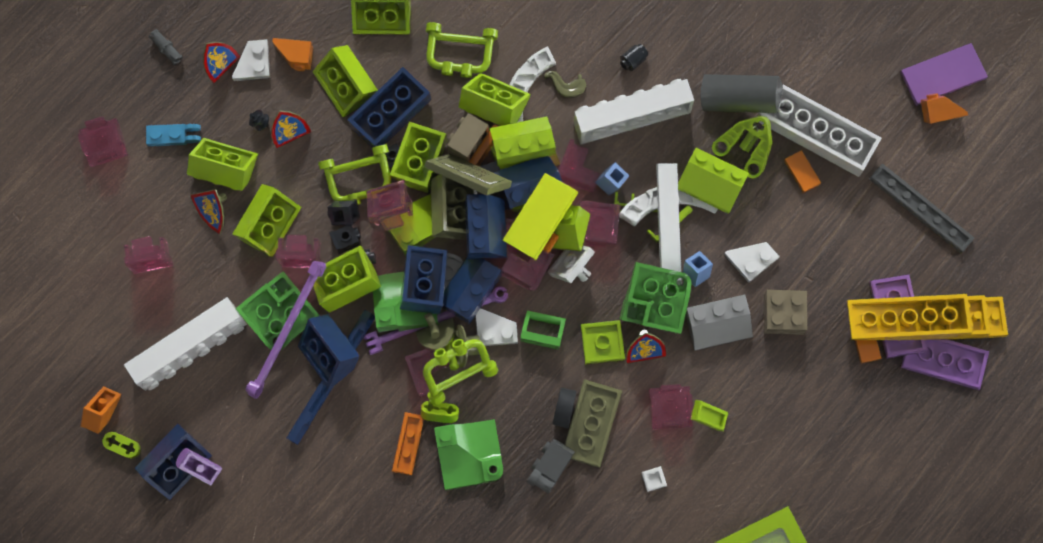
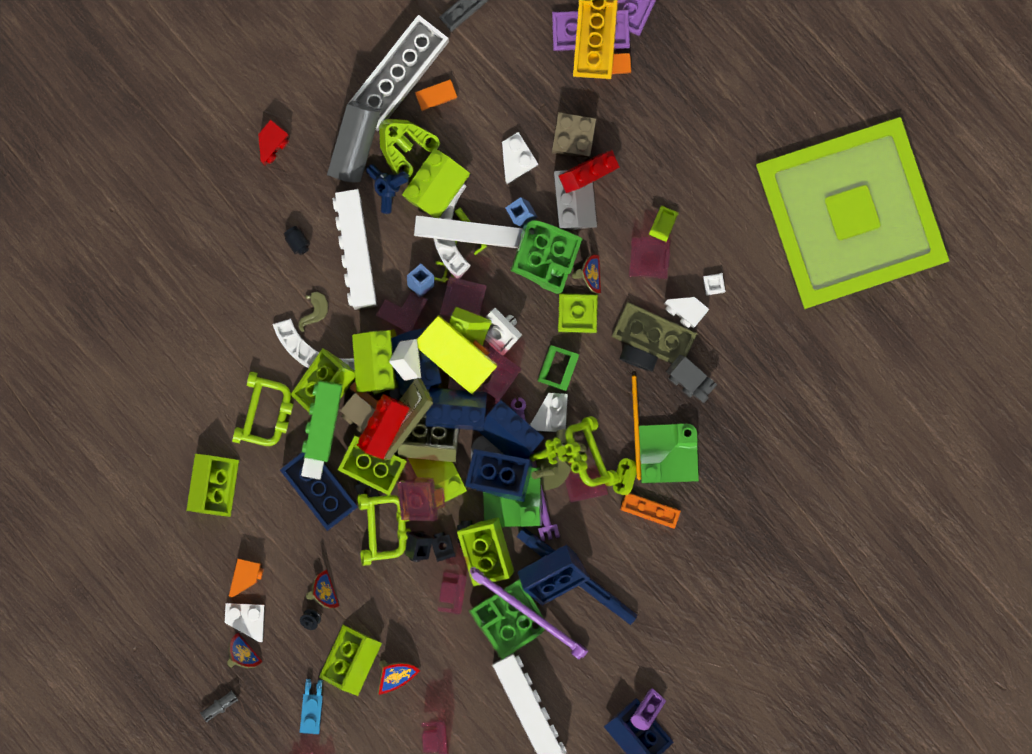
camera: 90 degrees left, 10 degrees up
lime slope [232,184,302,257] -> none
lime slope [312,45,378,117] -> none
none -> red slope [258,120,289,166]
none -> white tile [301,458,324,479]
none -> bright green brick [302,380,343,462]
none -> red brick [357,394,410,459]
none -> dark blue bush [366,164,410,214]
none -> white slope [389,339,421,380]
none -> lime piece [529,437,567,465]
none -> red brick [558,150,620,193]
none -> light orange axle [632,375,641,480]
none -> white slope [664,297,709,328]

